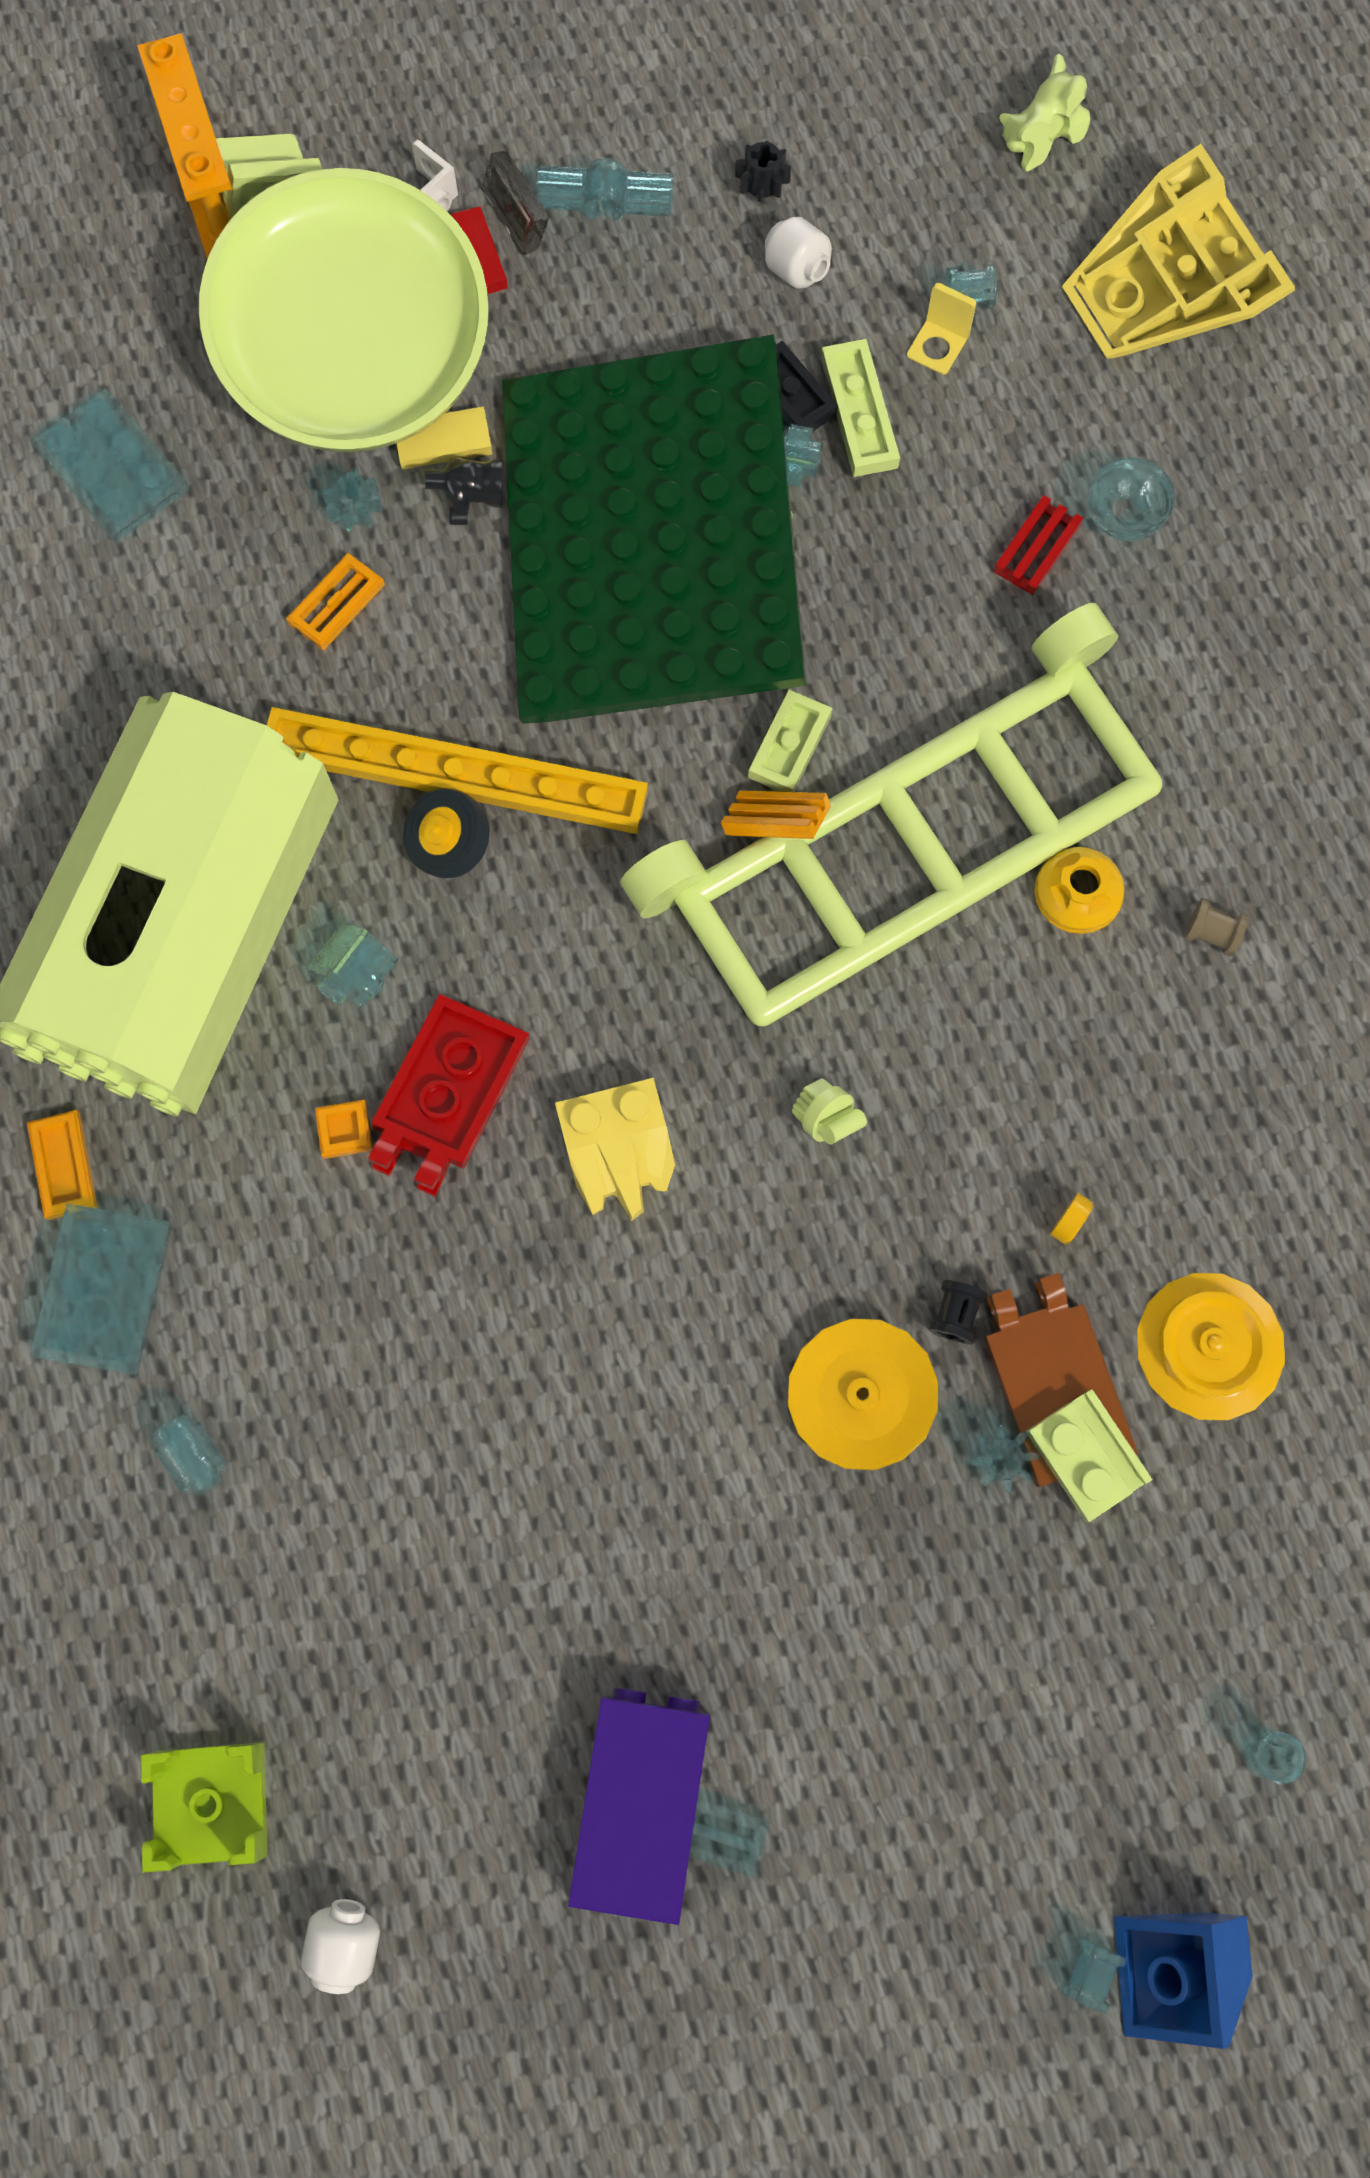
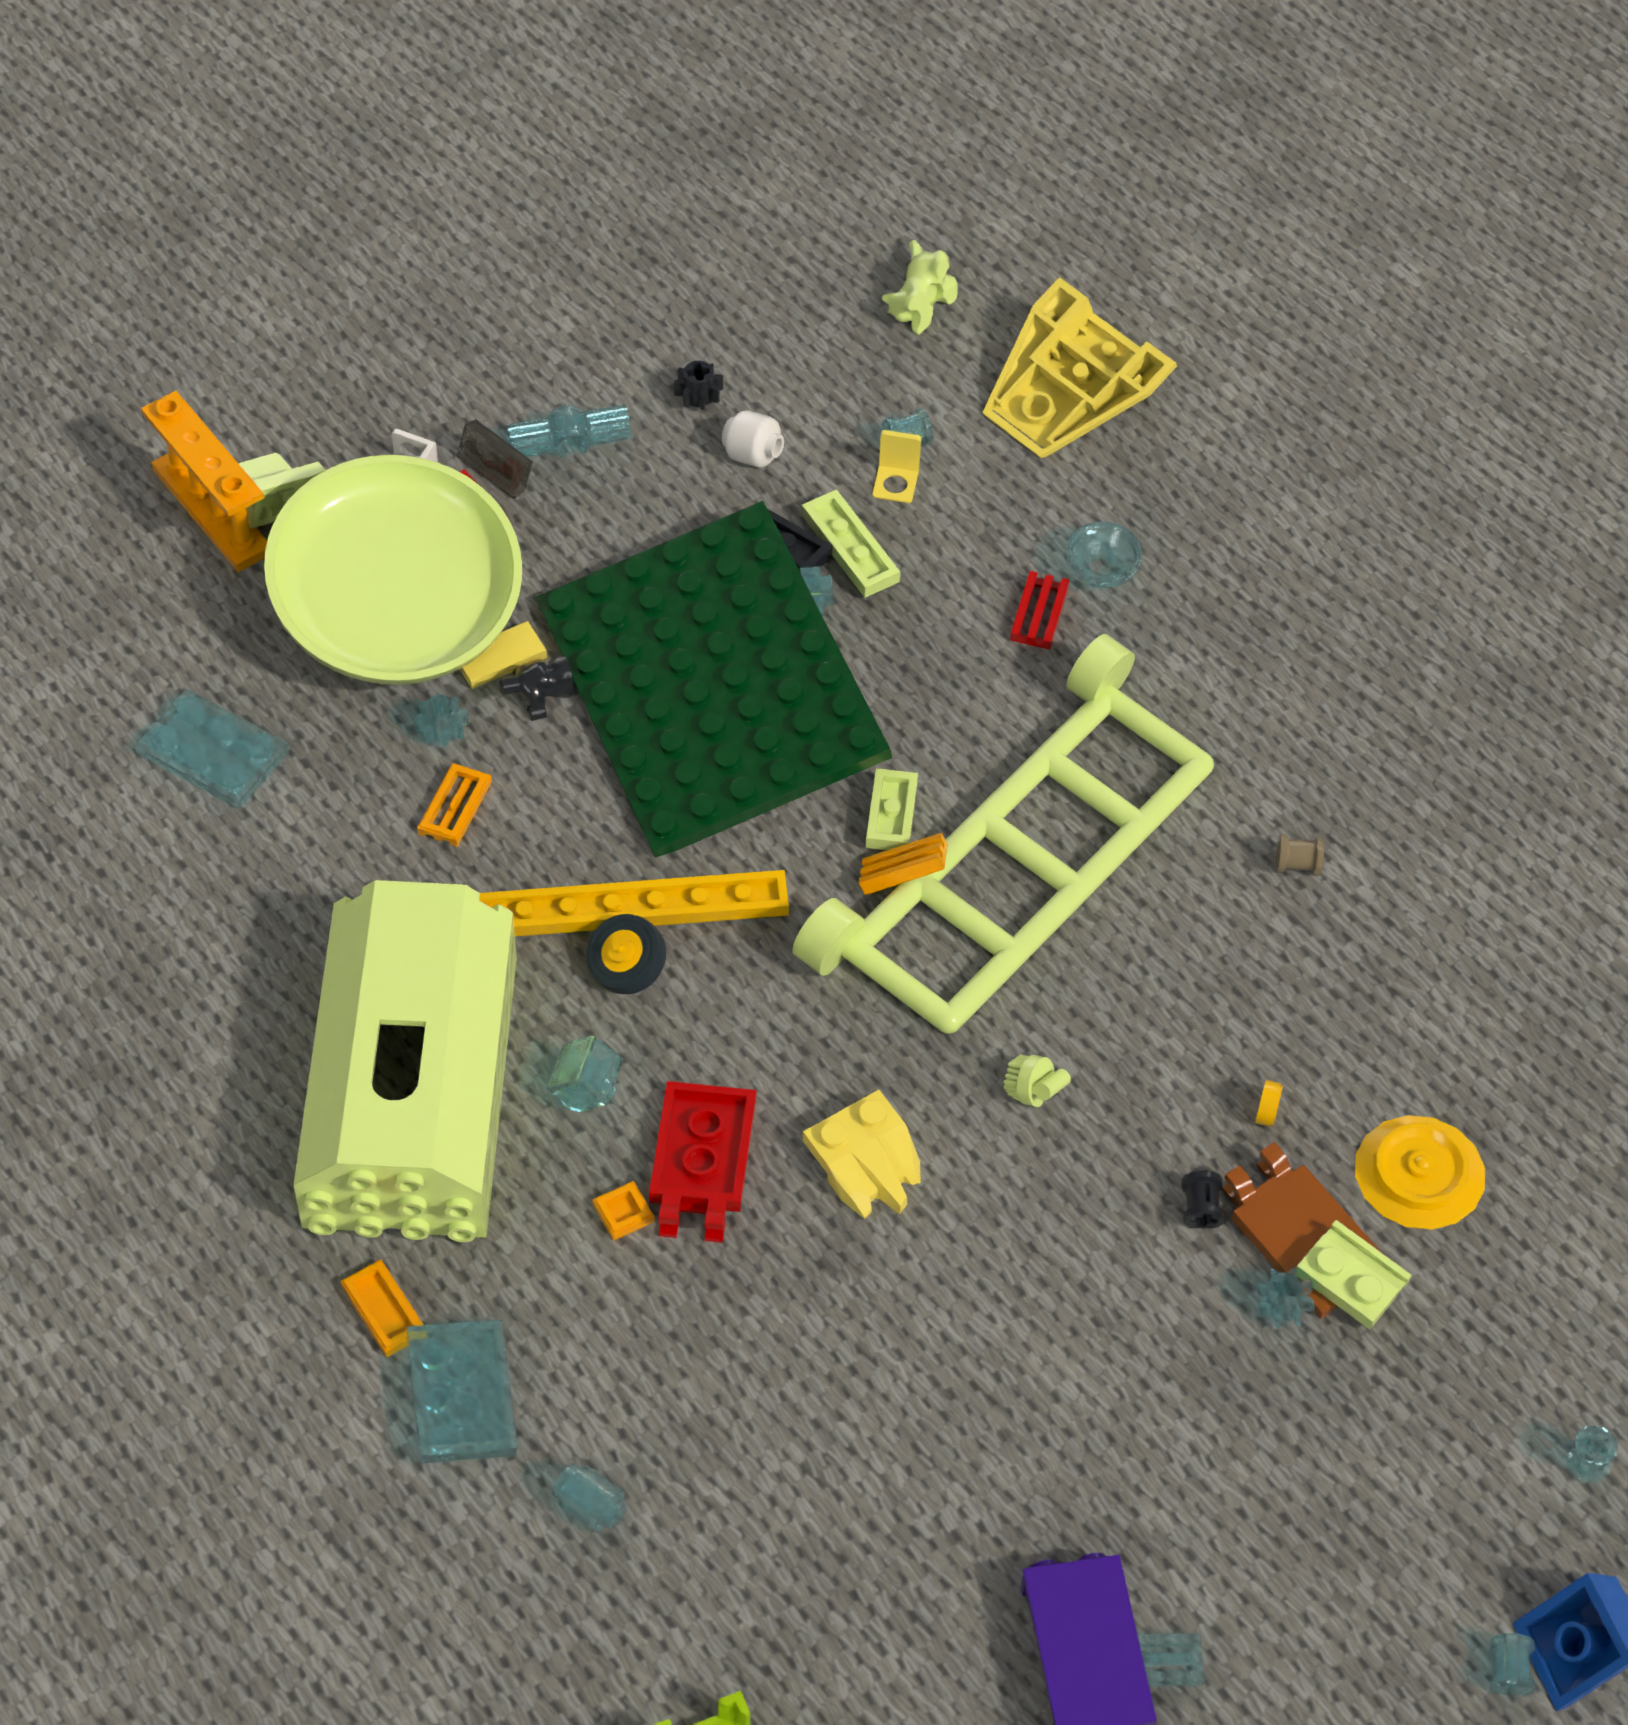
camera: 20 degrees left, 20 degrees down
yellow piece [788,1319,939,1470] -> none
yellow piece [1034,847,1124,934] -> none

